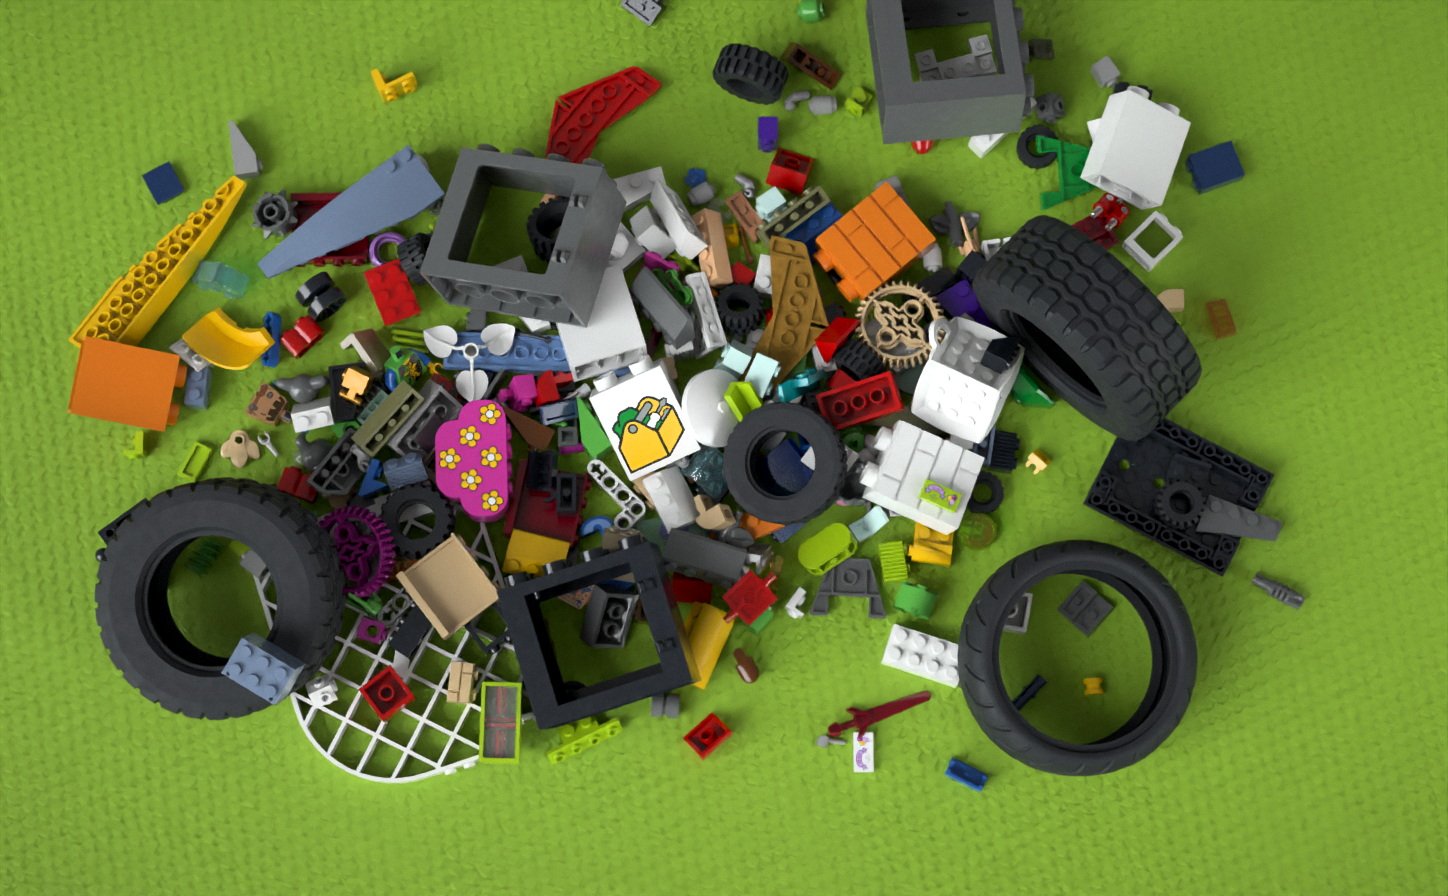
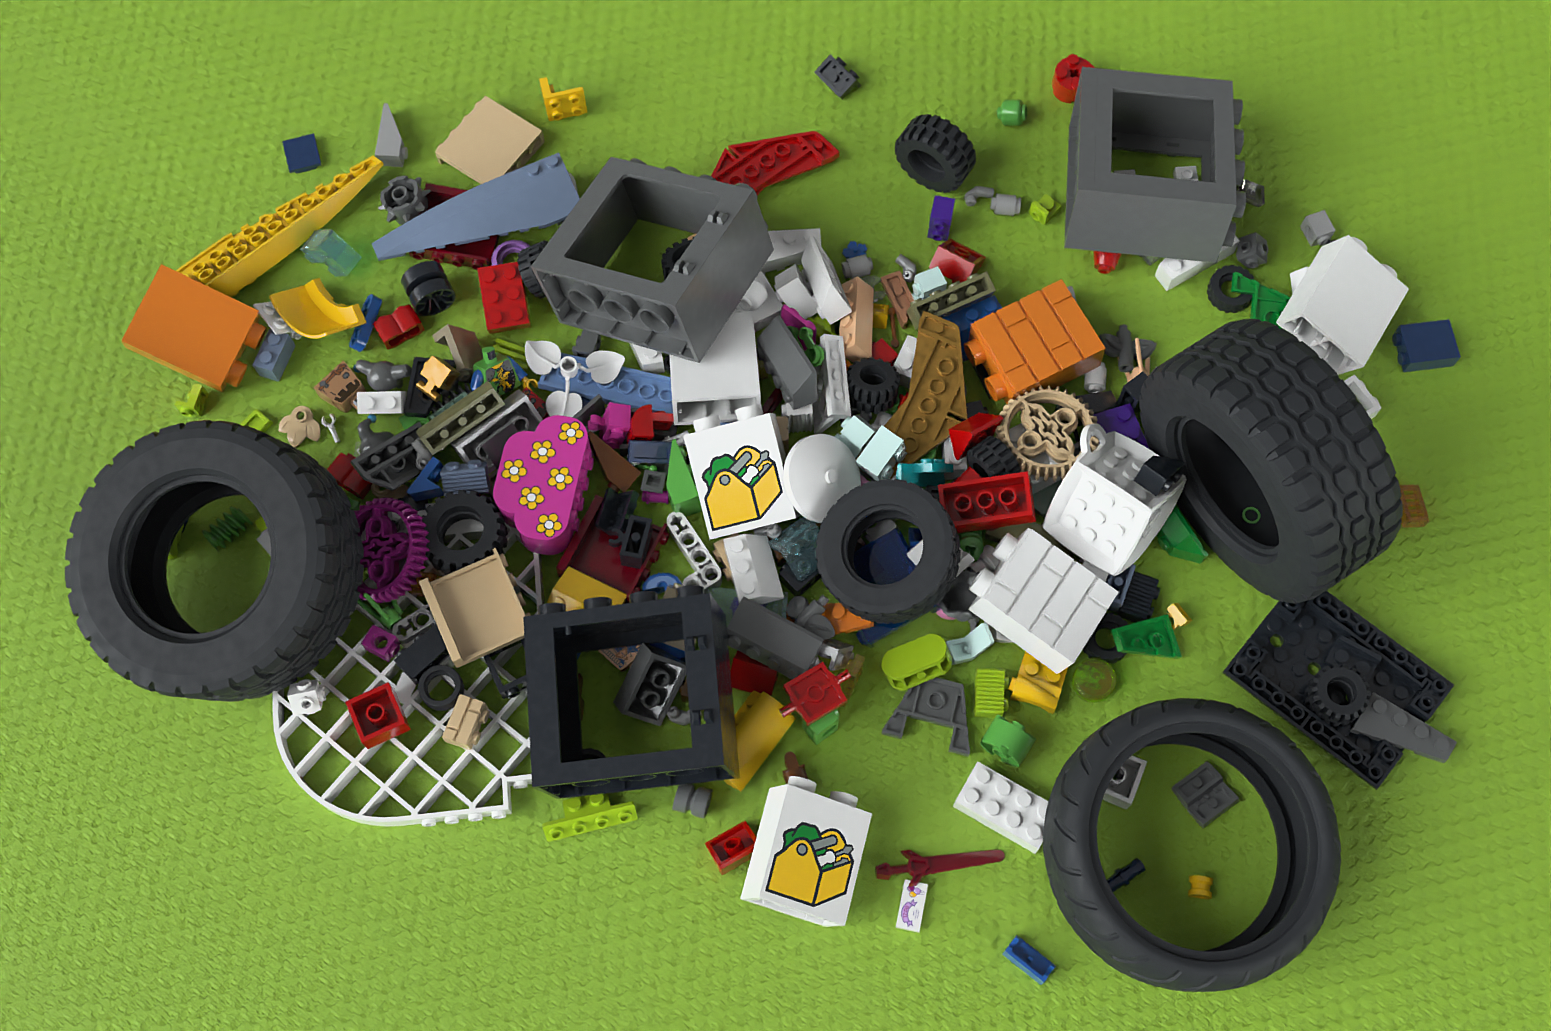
camera: 15 degrees right, 10 degrees down
sand blue container [222,632,306,705] -> none
clear brick [479,682,523,764] -> none
black hinge [514,328,552,344] -> none
tan brick [693,494,736,530] -> none
lime panel [724,381,765,422] -> none
reddish brown slope [780,42,841,90] -> none
white bracket [785,587,806,619] -> none
light grey hand [816,735,845,748] -> none
lime tile [918,479,962,513] -> none
dark grey hinge [1251,572,1305,610] -> none
none -> black tyre [418,665,464,711]
none -> tan panel [435,96,545,184]
none -> light grey arm [667,706,702,726]
none -> white brick [740,776,872,927]
none -> green wing [1111,614,1182,659]

